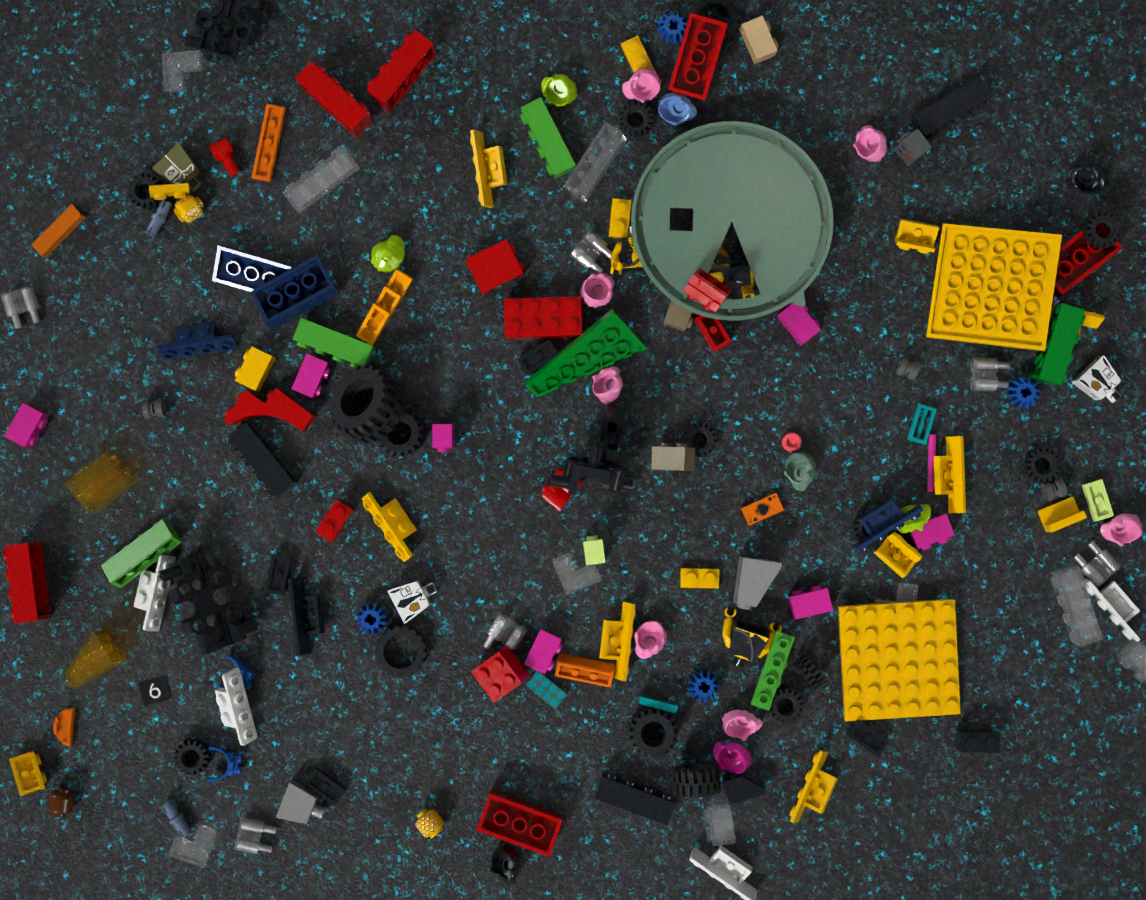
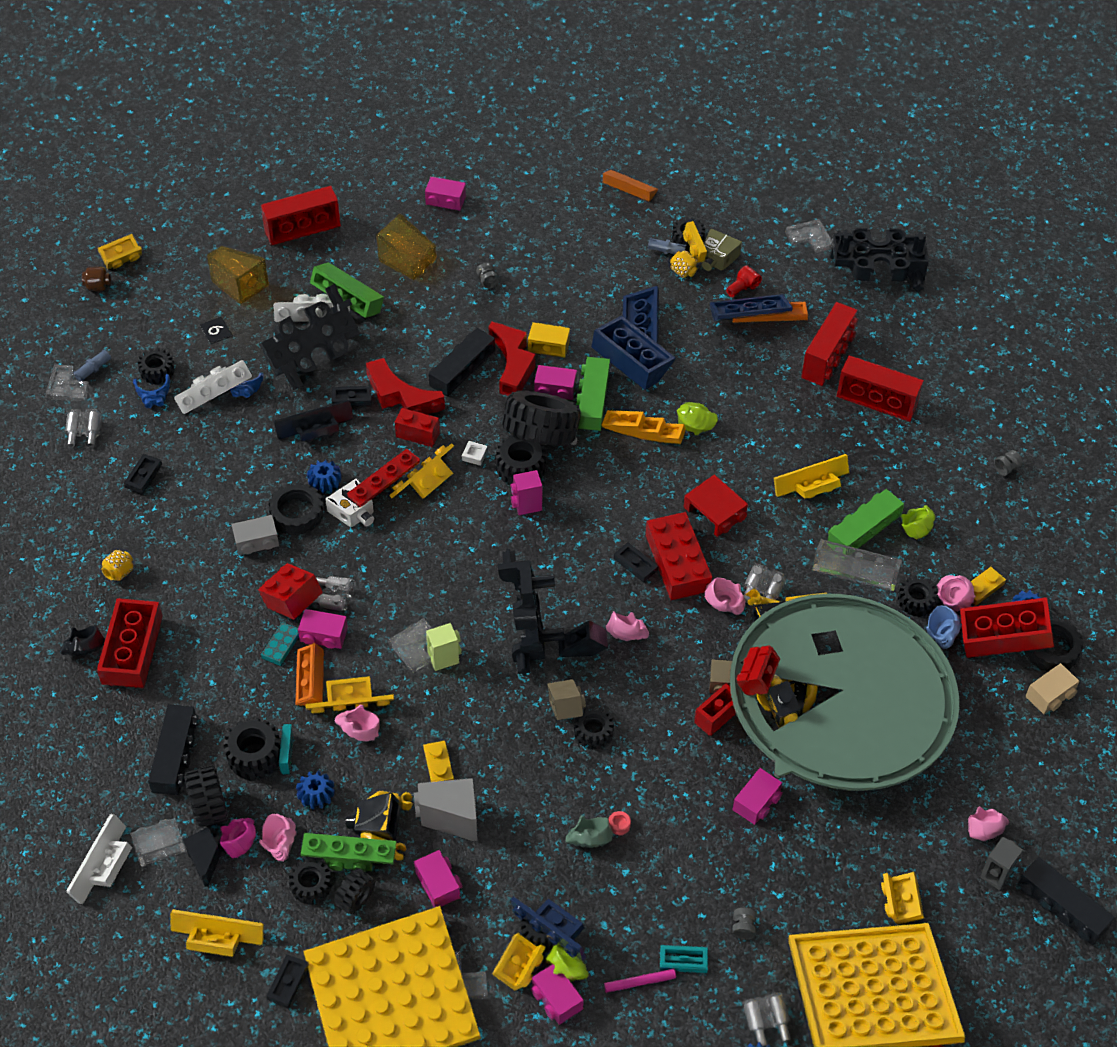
camera: 70 degrees right, 35 degrees down
clear piece [0,286,40,329] -> none
orange tile [53,707,76,746] -> none
dark blue bracket [157,322,237,360] -> none
light grey torso [276,779,326,824] -> none
clear brick [282,146,360,214] -> none
green wing [524,309,647,398] -> none
red brick [541,468,584,511] -> none
orange tile [741,493,784,526] -> none
yellow bracket [934,436,966,513] -> none
none -> light grey brick [231,515,279,555]
none -> red bracket [347,449,420,507]
none -> red arch [366,358,445,414]
none -> white plate [462,441,488,466]
none -> dark blue slope [710,294,792,321]

